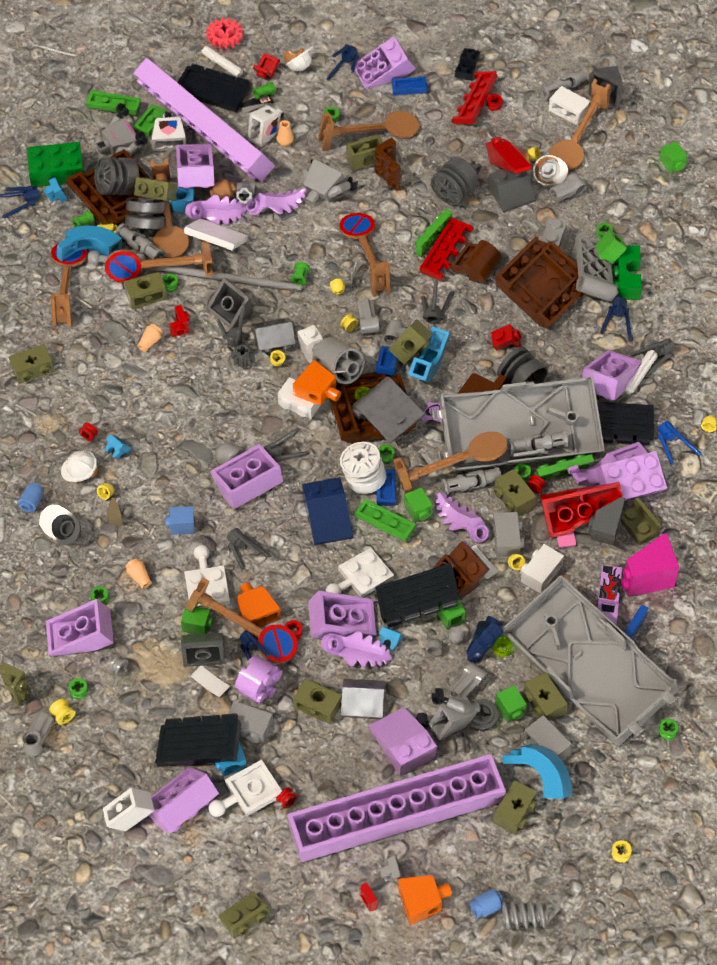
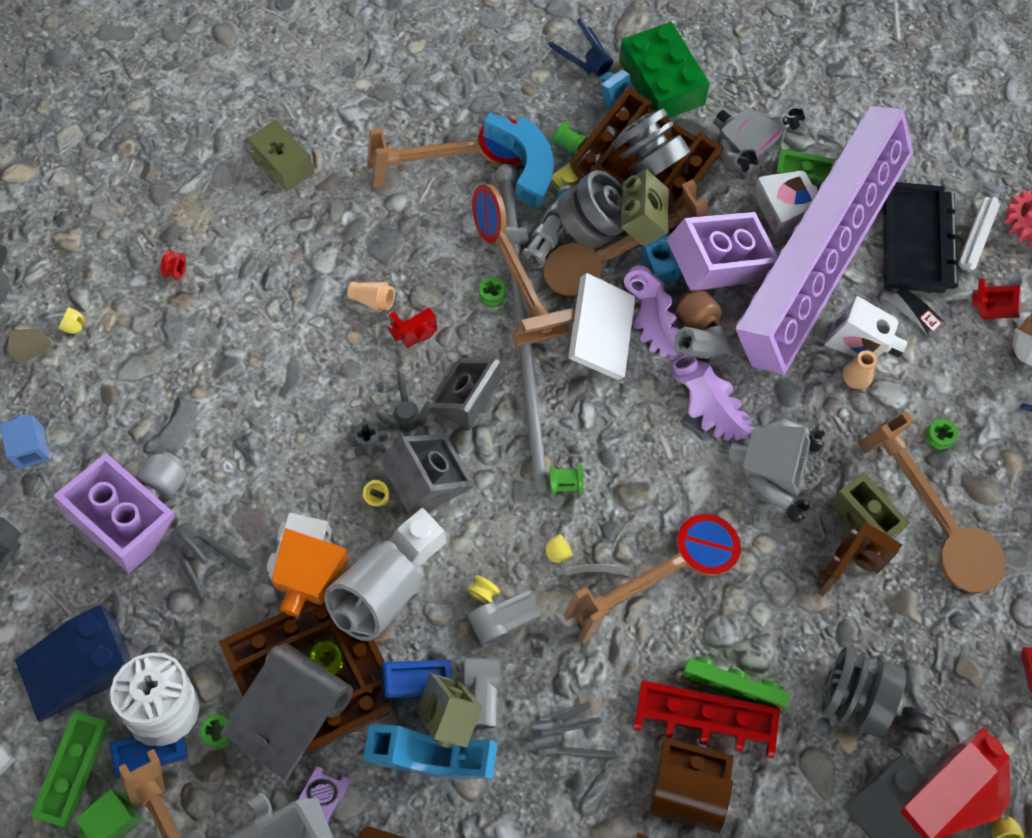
camera: 75 degrees right, 10 degrees up
medium blue brick [18,483,44,512] -> none
white piece [61,450,99,483] -> none
bright green plate [86,90,141,115] -> none
dark azure tile [105,434,132,459] -> none
olive brick [124,272,167,309] -> none
bright green pin [253,82,276,99] -> none

